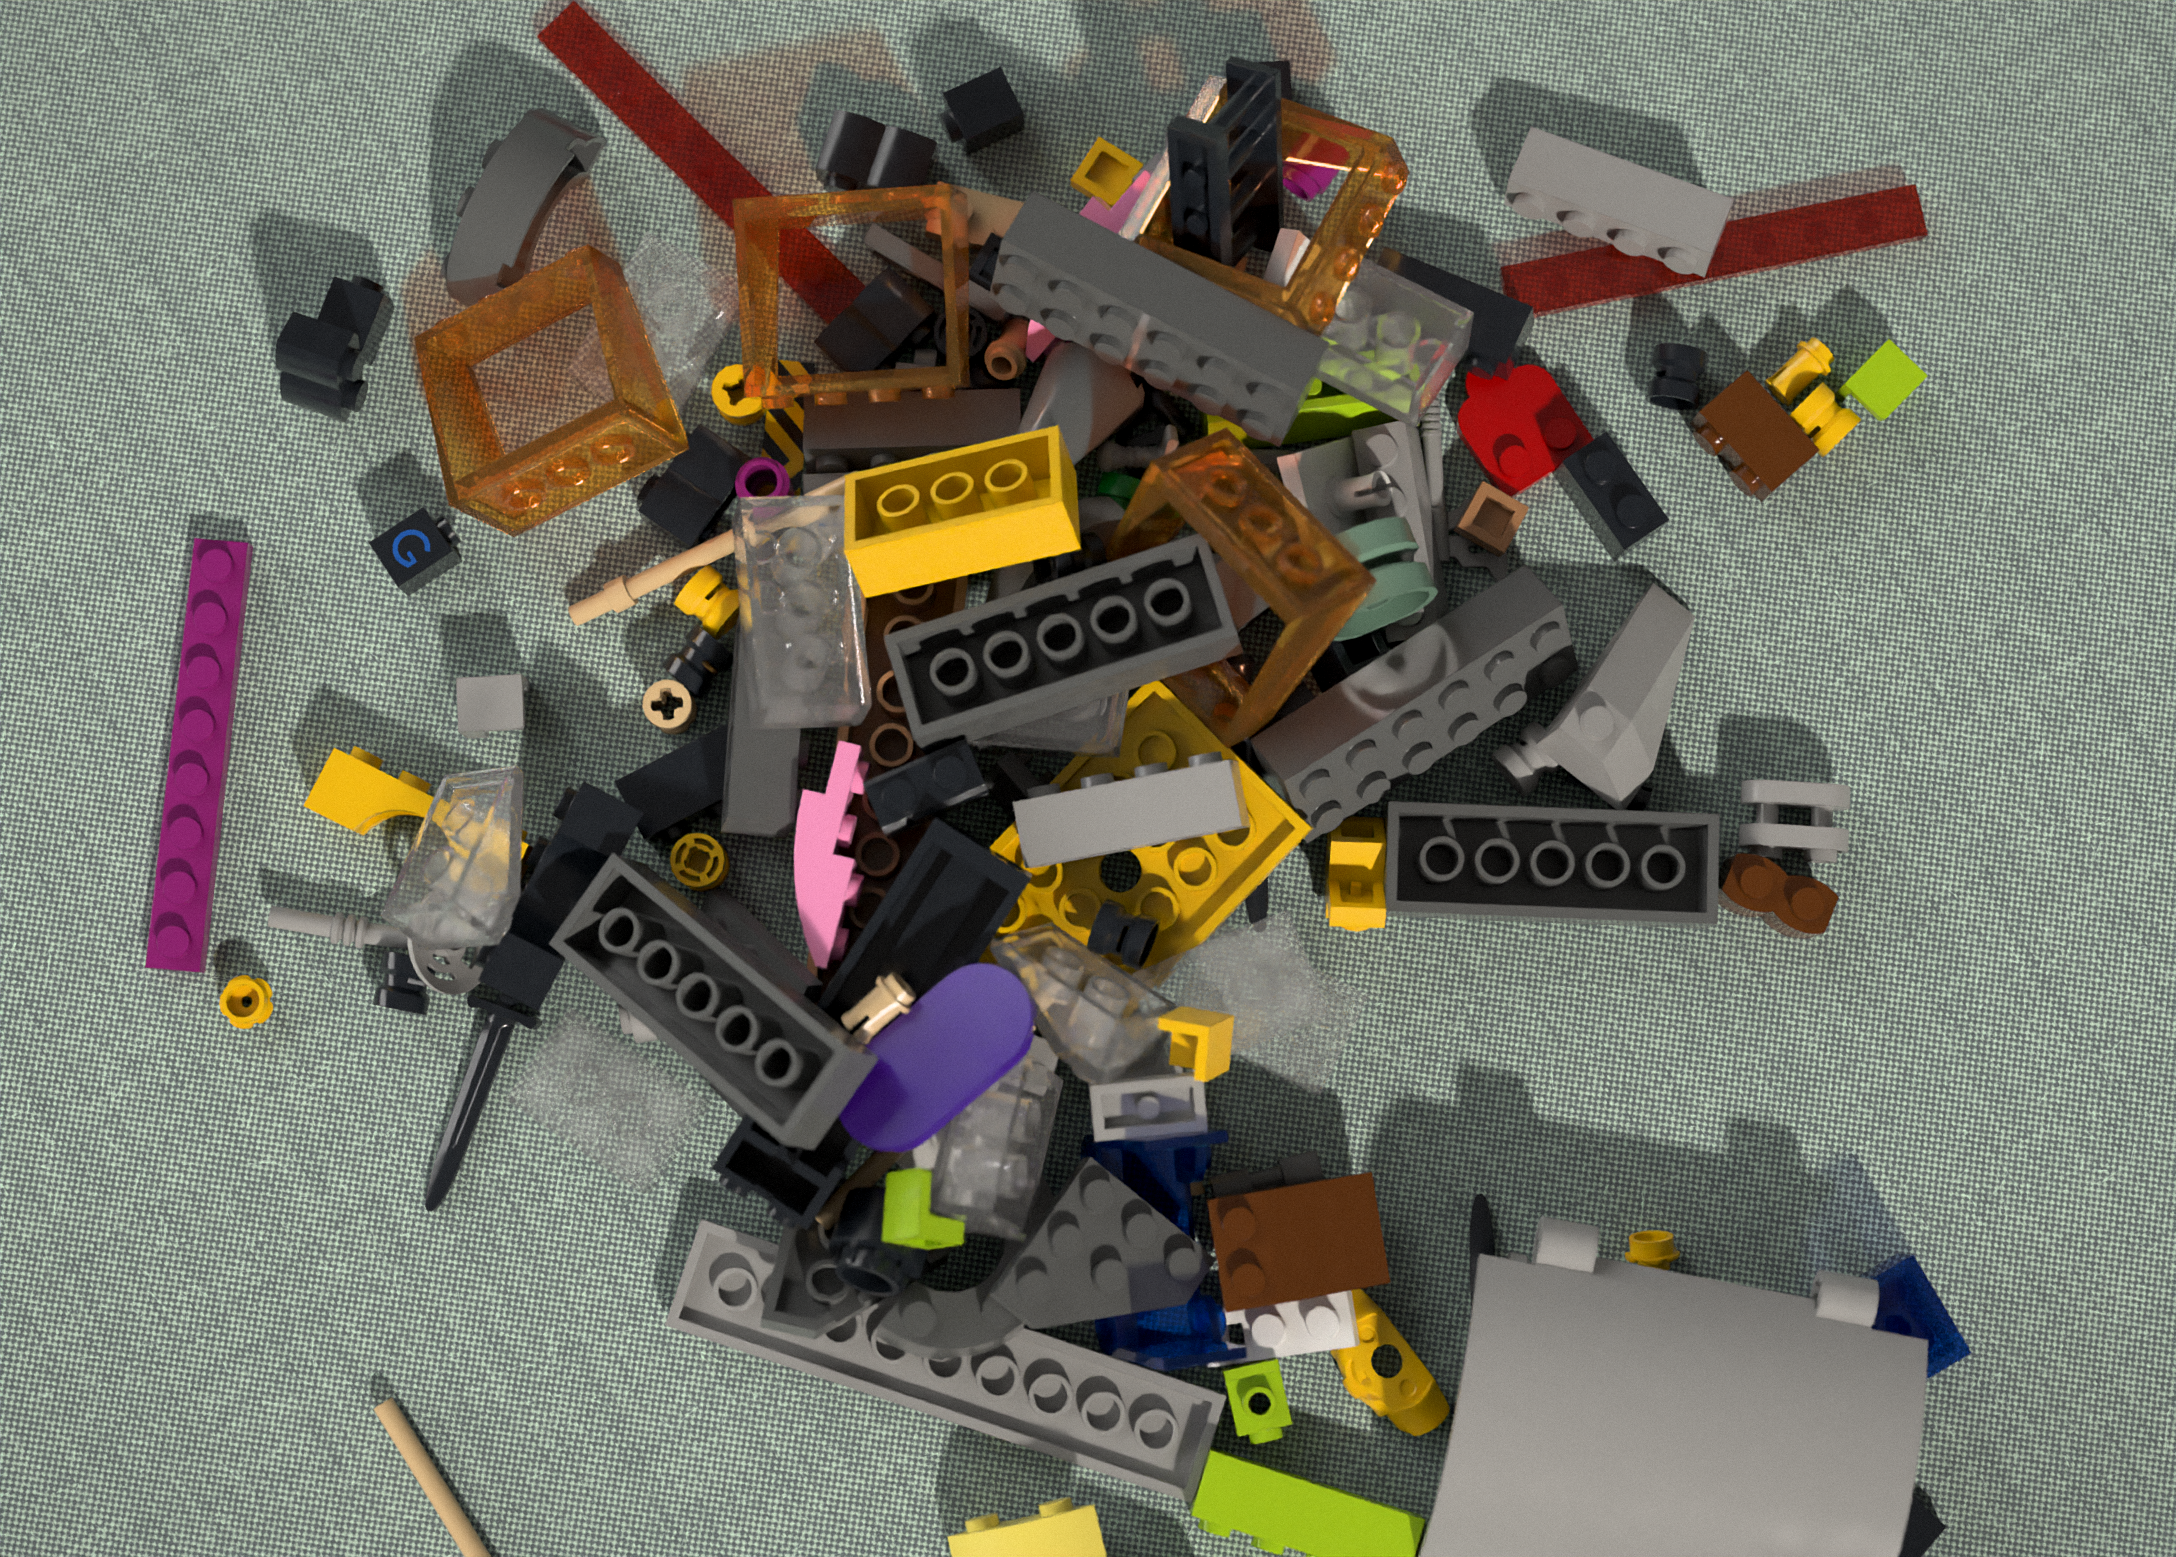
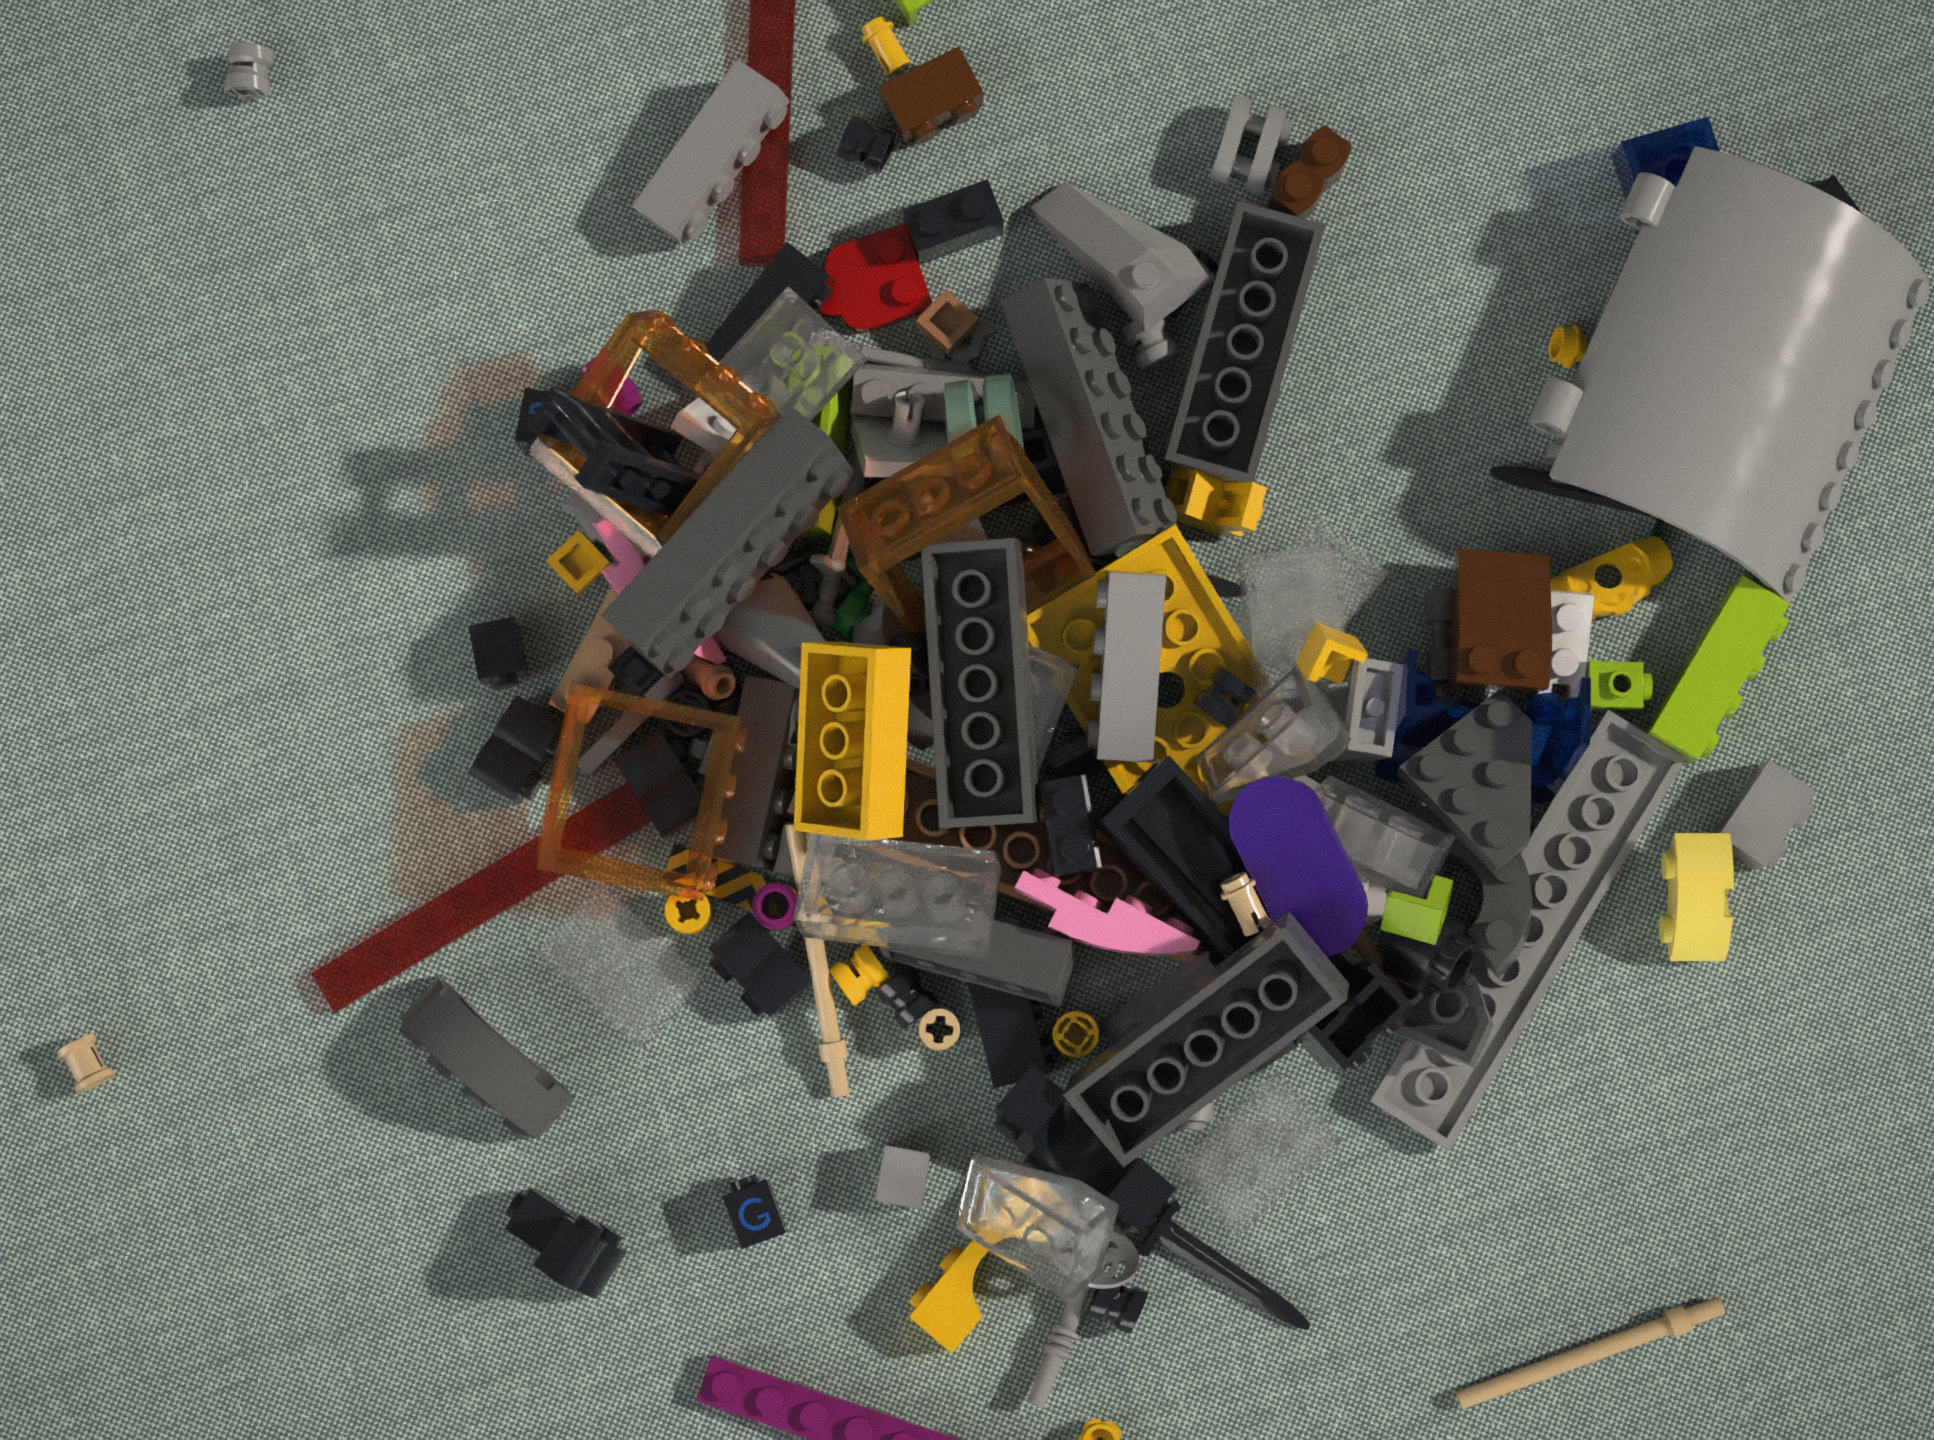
camera: 75 degrees left, 0 degrees up
clear orange windscreen [414,244,689,537] -> none
yellow wheel [1789,382,1862,457] -> none

